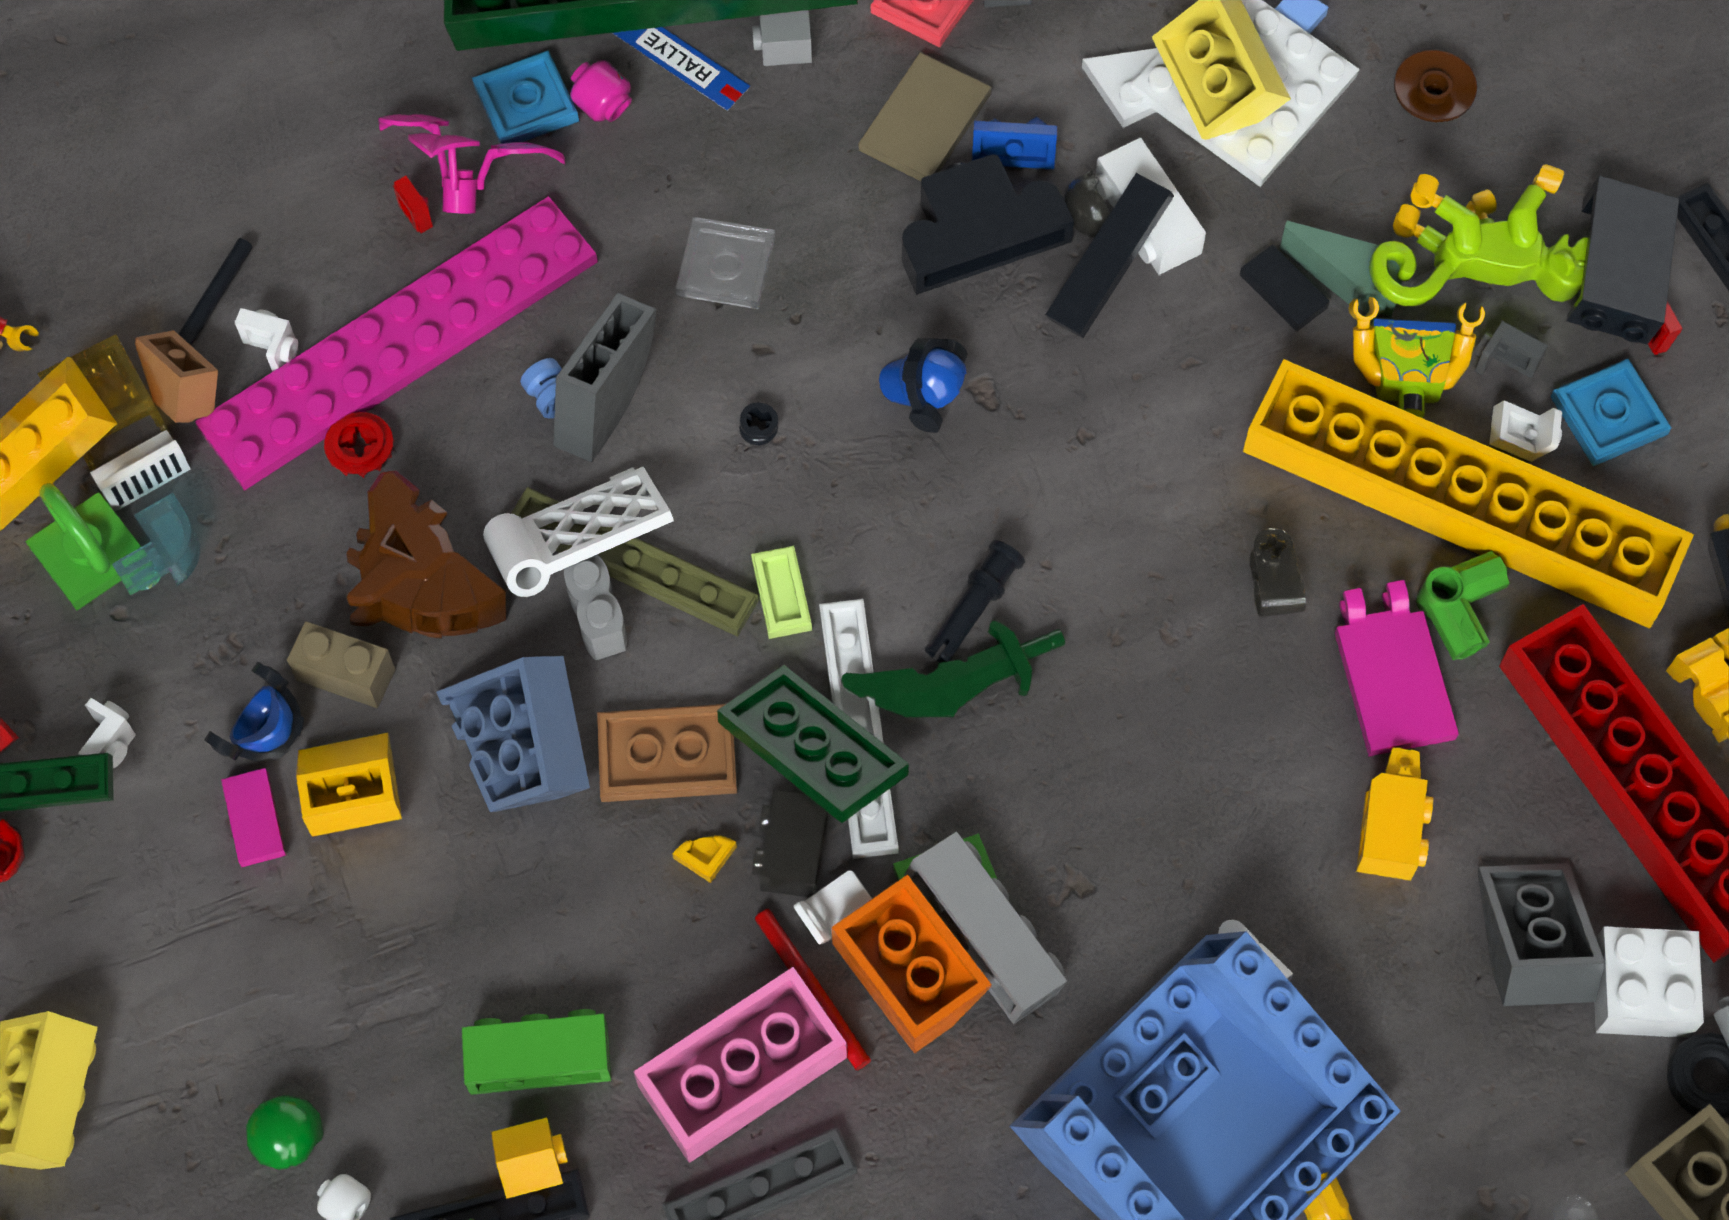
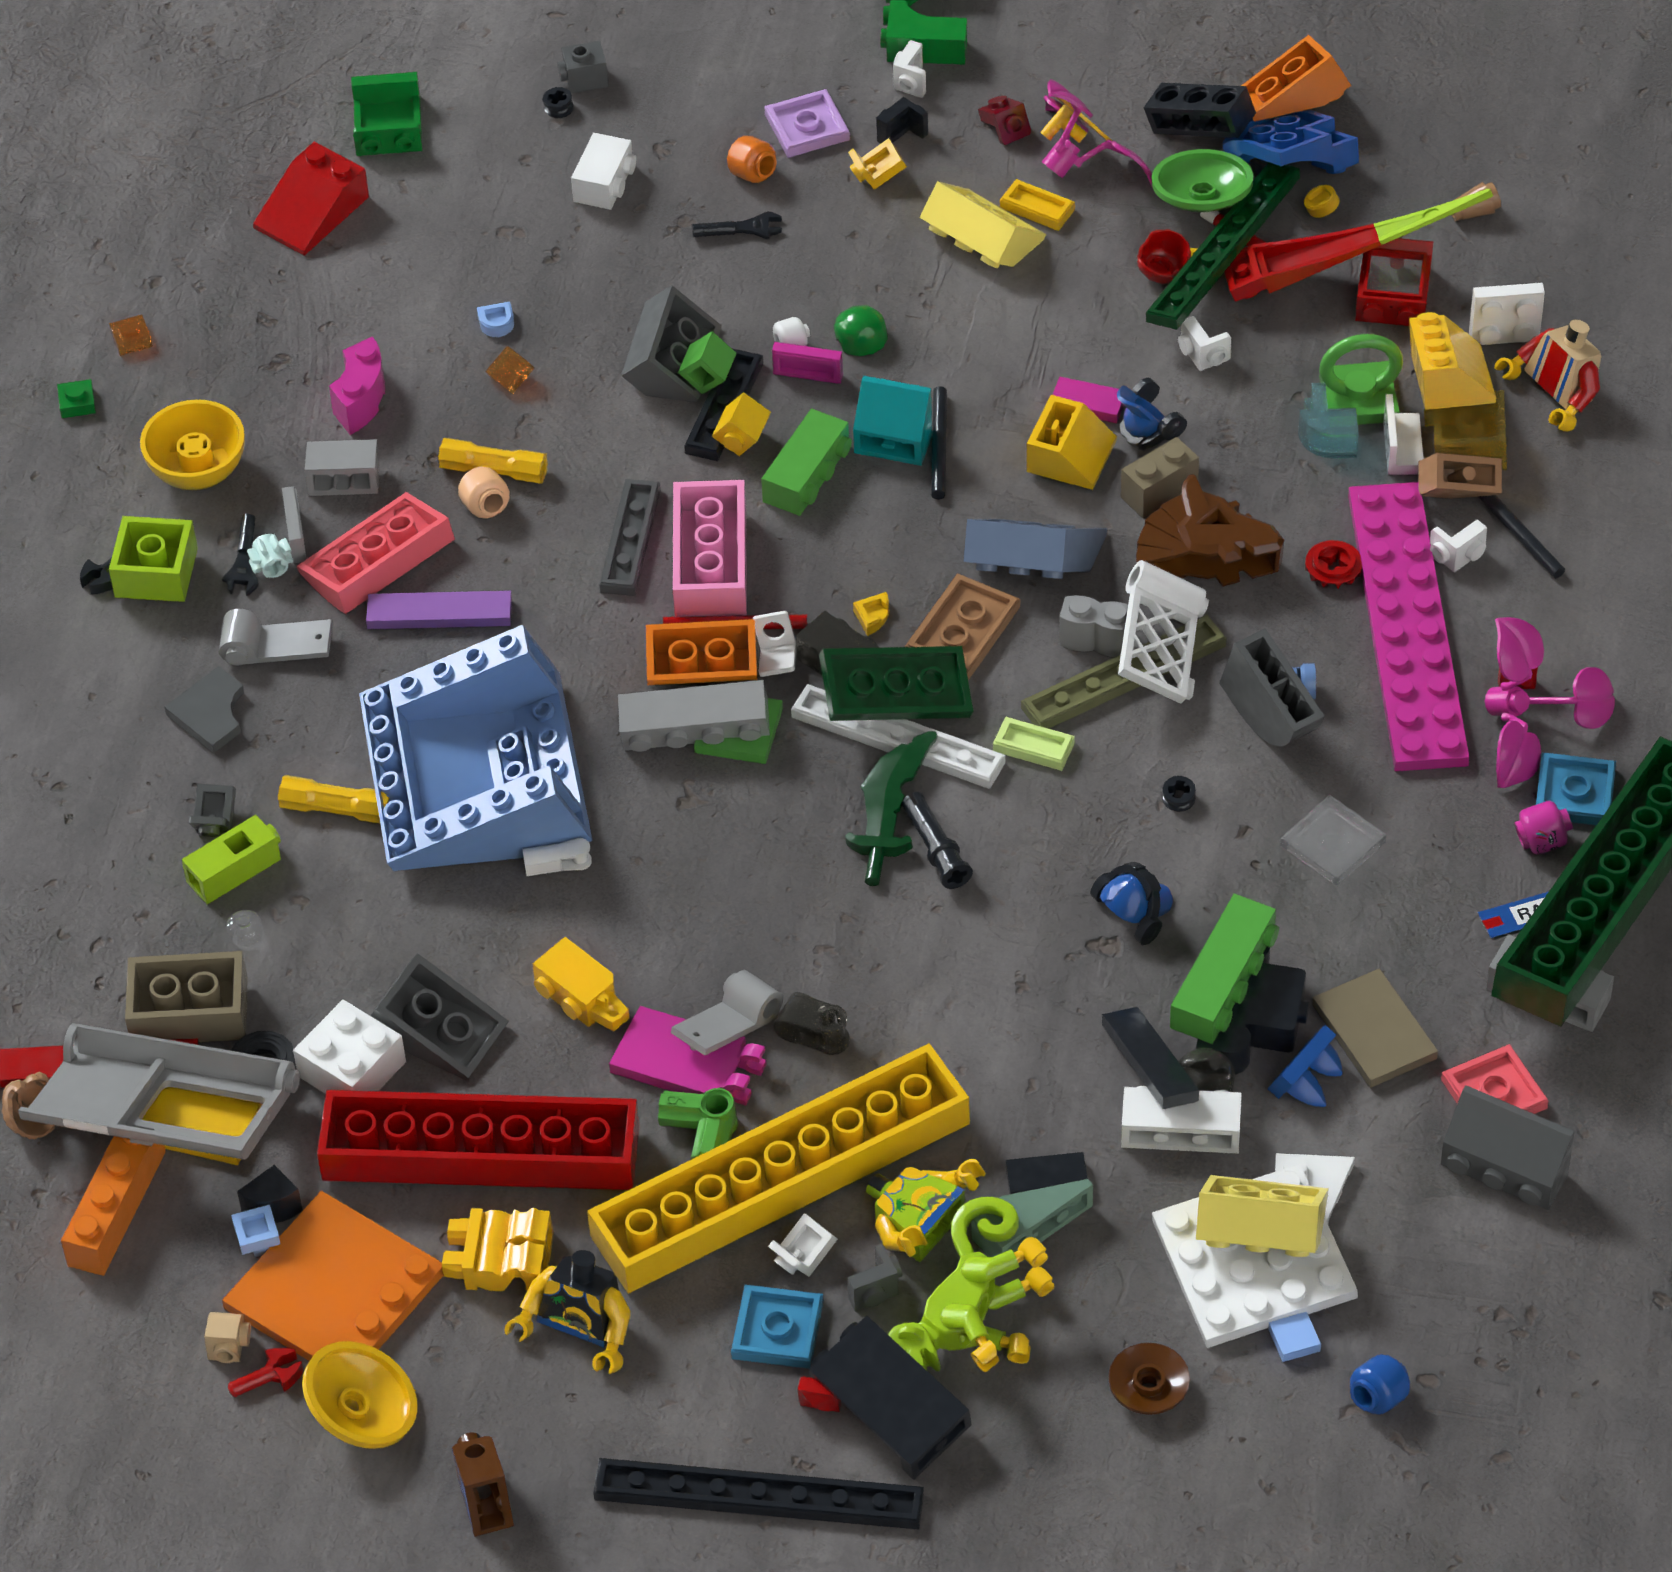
camera: 125 degrees right, 15 degrees down
none -> light grey door [671,970,783,1055]
none -> dark pink tile [772,342,843,384]
none -> teal slope [853,375,932,466]
none -> black bar [931,386,947,500]
none -> bright green brick [1170,893,1279,1044]

